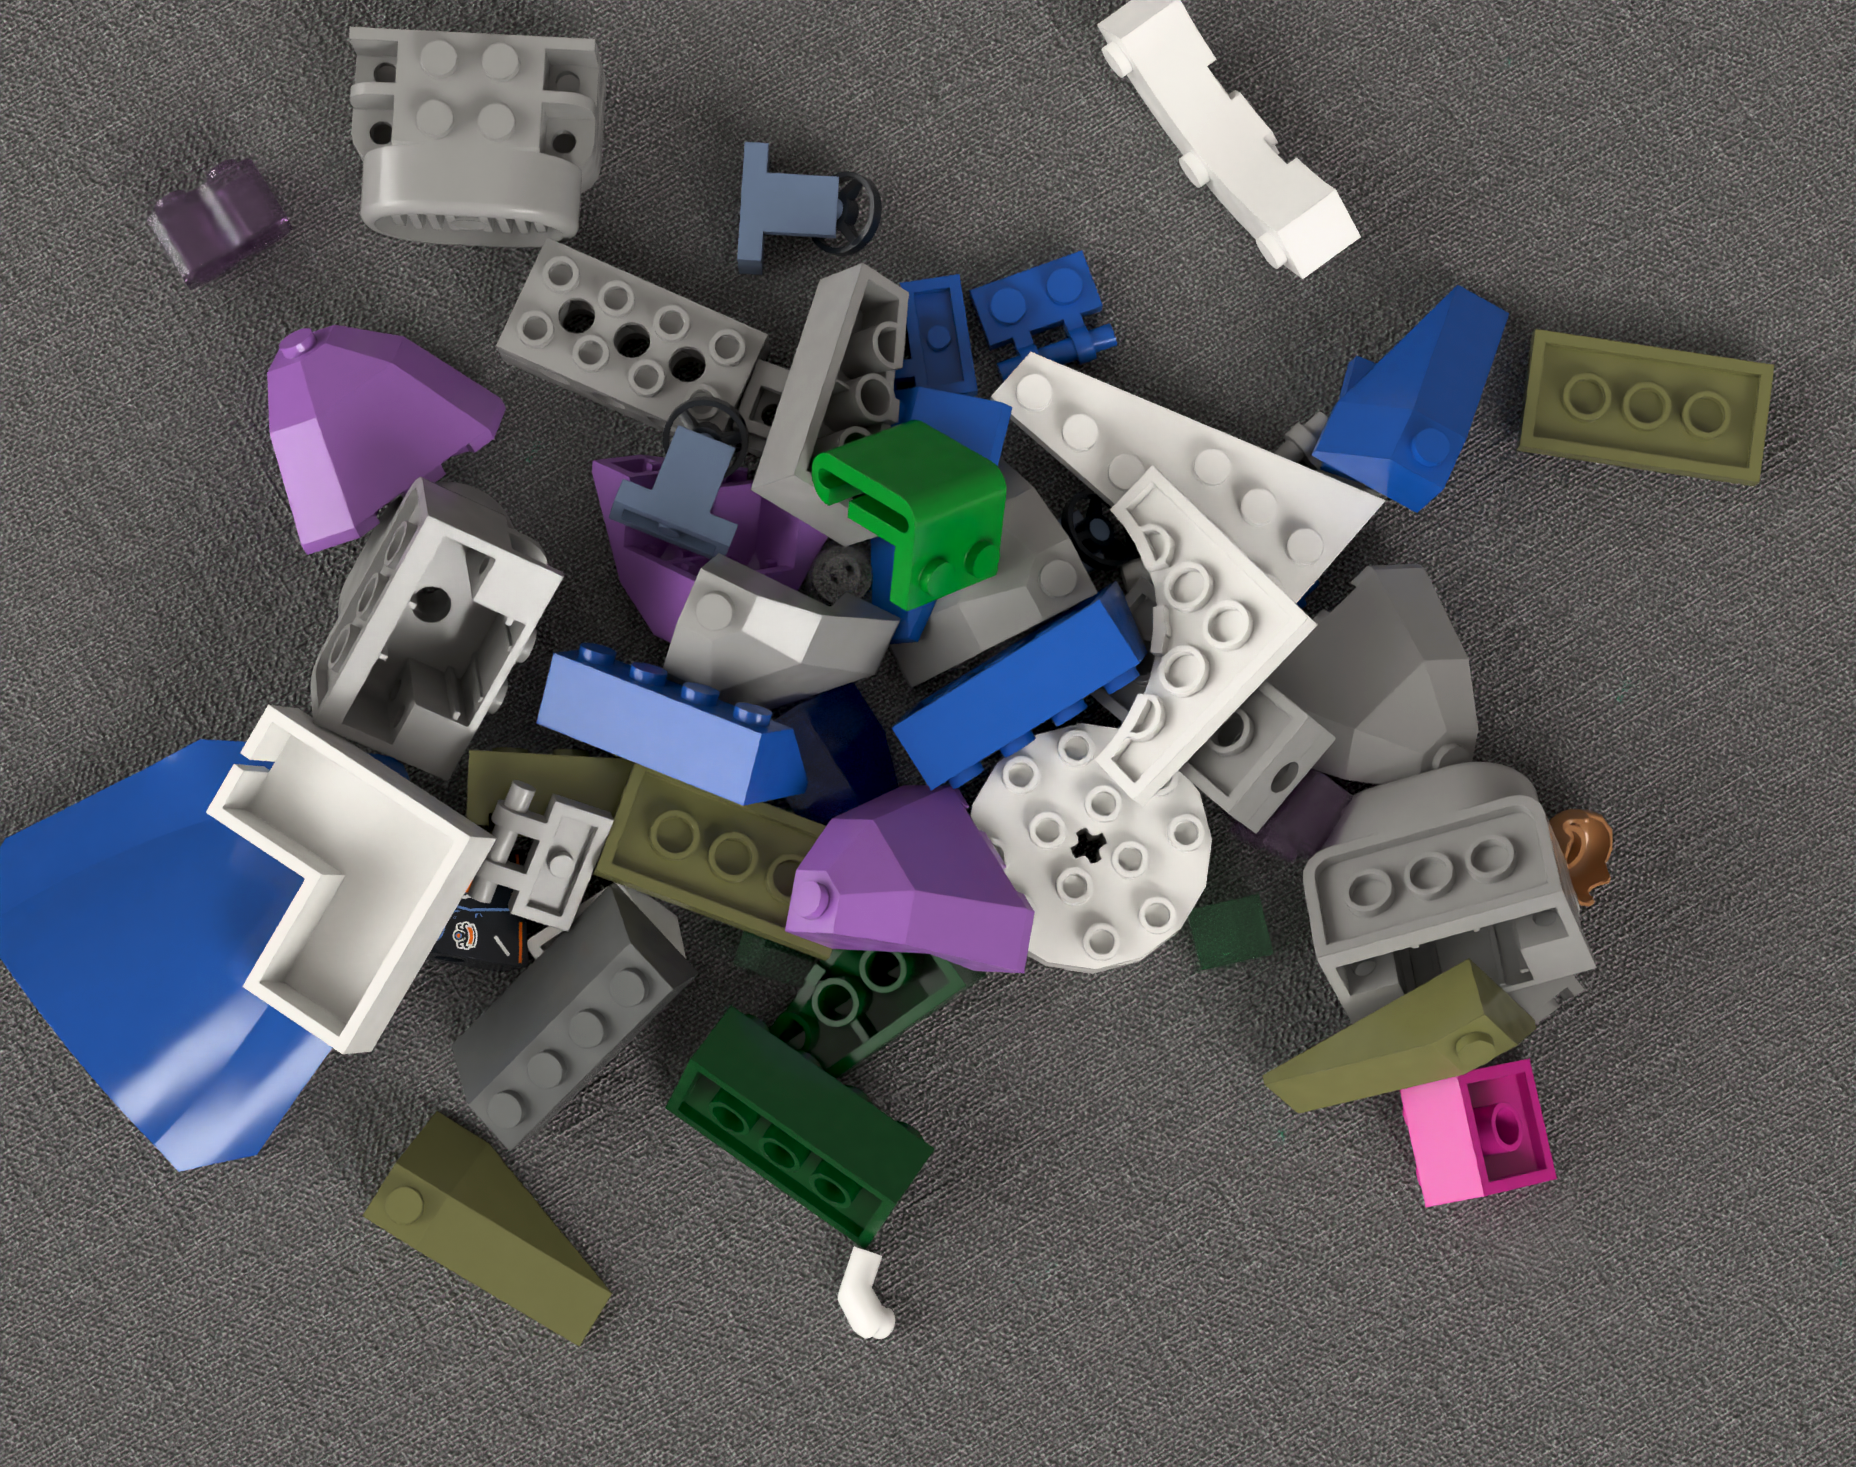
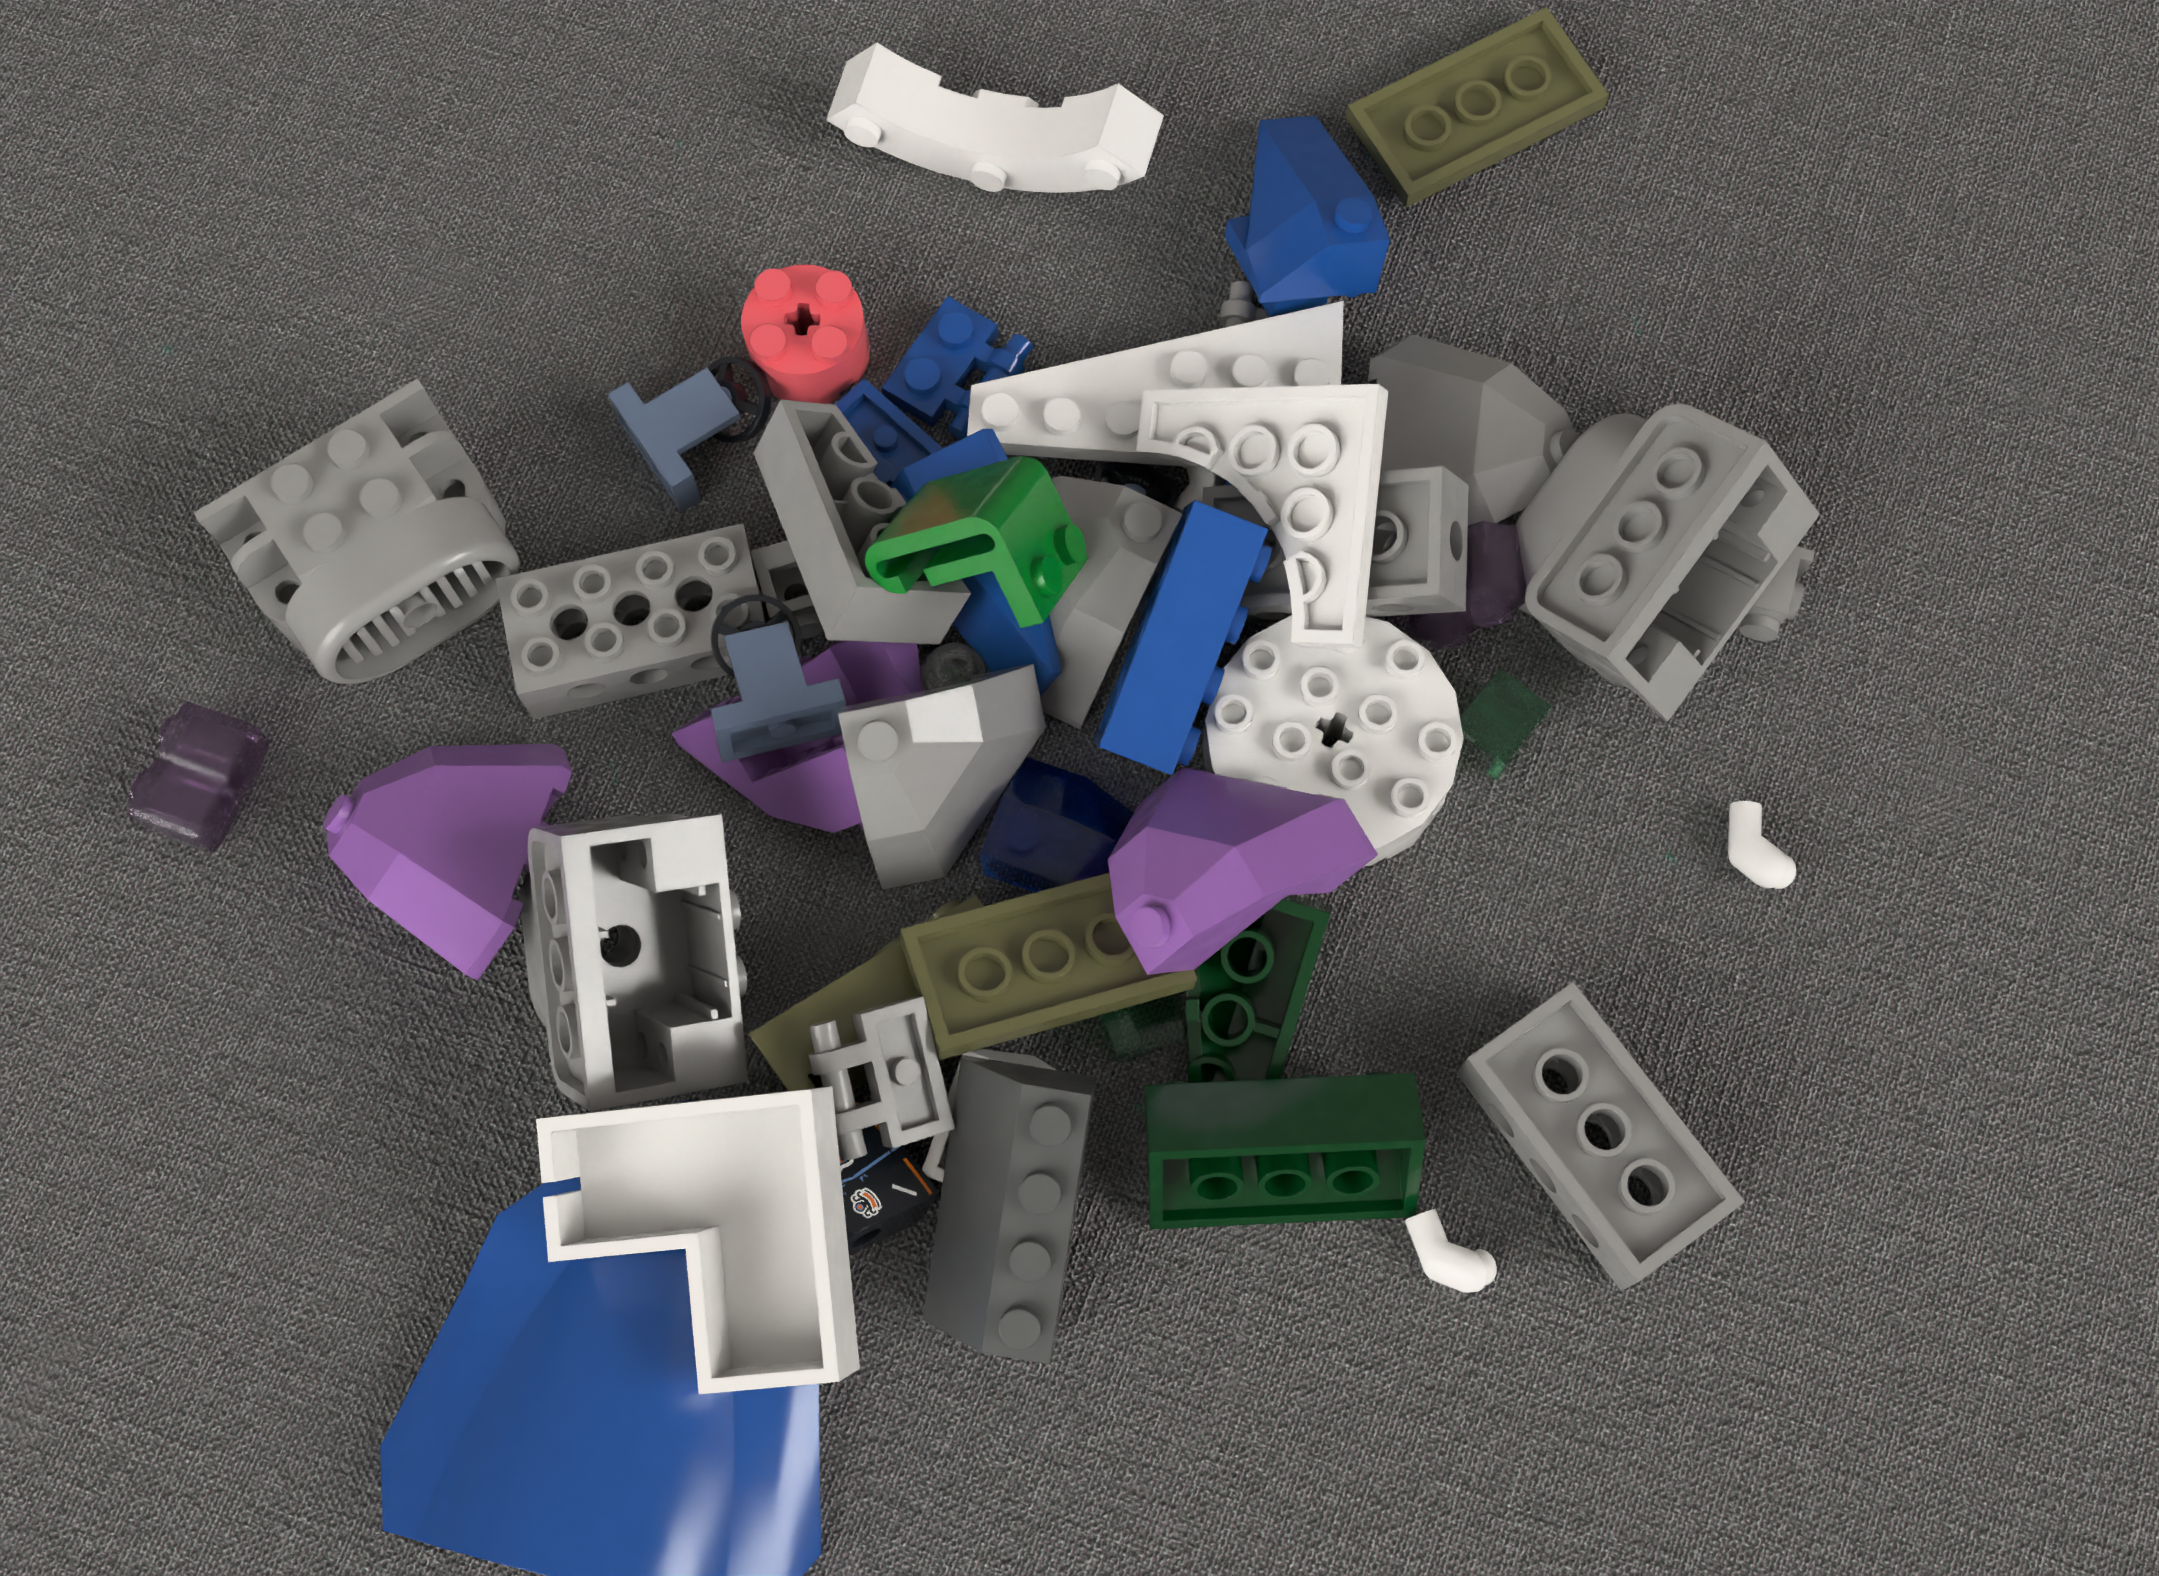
camera: 35 degrees left, 10 degrees down
olive wedge [362,1111,613,1347] -> none
slope [536,643,808,806] -> none
olive wedge [1262,958,1537,1114] -> none
dark pink slope [1400,1058,1557,1207] -> none
none -> coral brick [741,264,870,404]
none -> light grey brick [1456,982,1745,1290]
none -> white arm [1728,801,1797,889]

